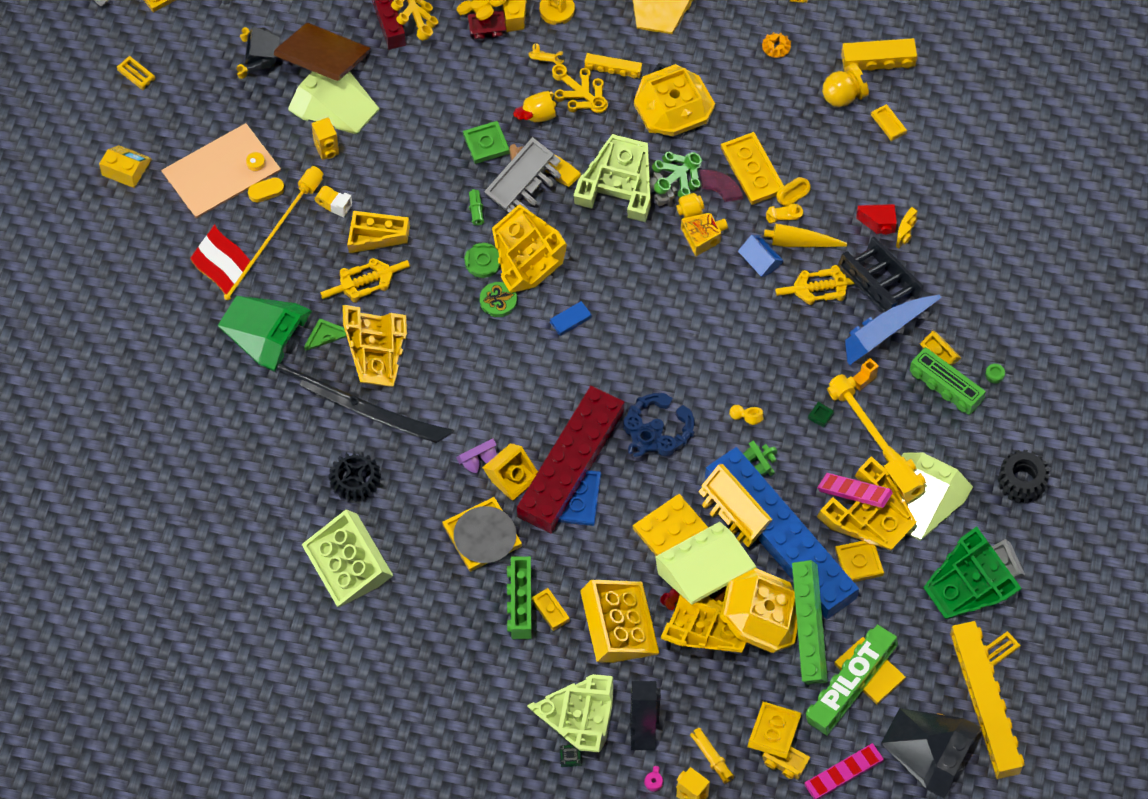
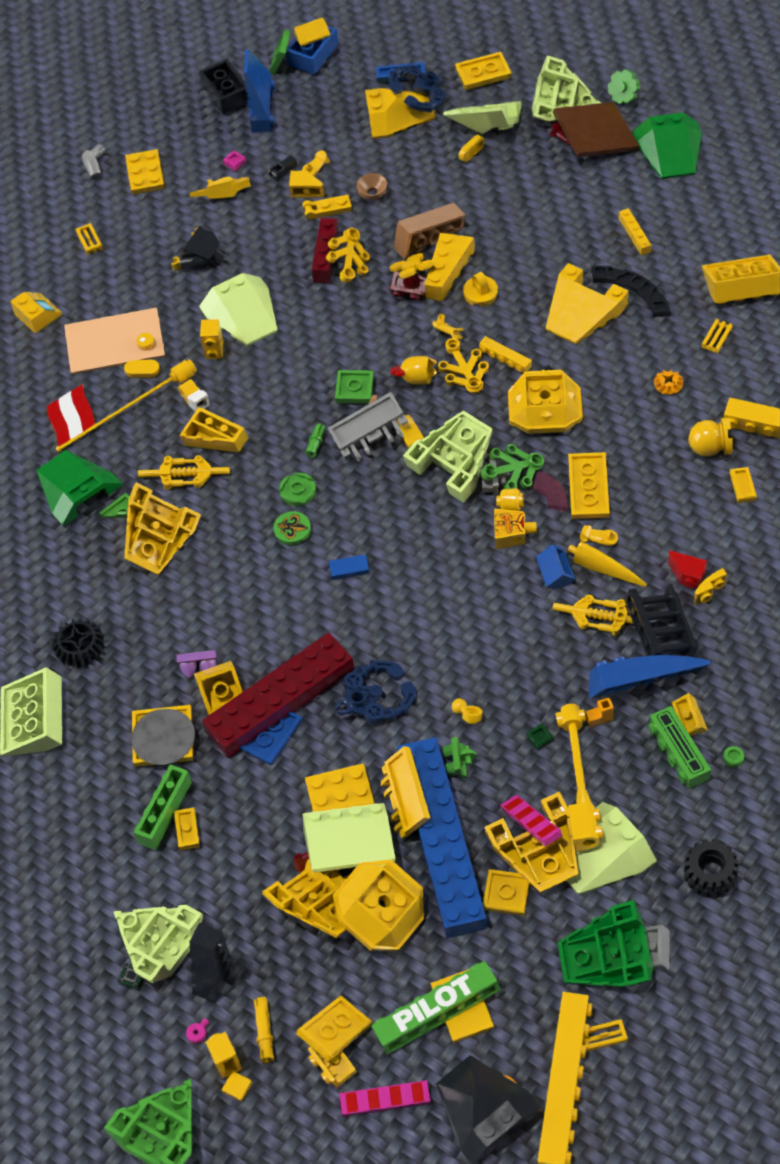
camera: 30 degrees right, 5 degrees down
reddish brown tile [274,22,371,81] -> none
black piece [277,363,454,443] -> none
yellow wedge [492,204,567,293] -> none
yellow slope [580,580,659,663] -> none
yellow tile [777,177,810,206] -> none
bright green brick [792,560,828,685] -> none

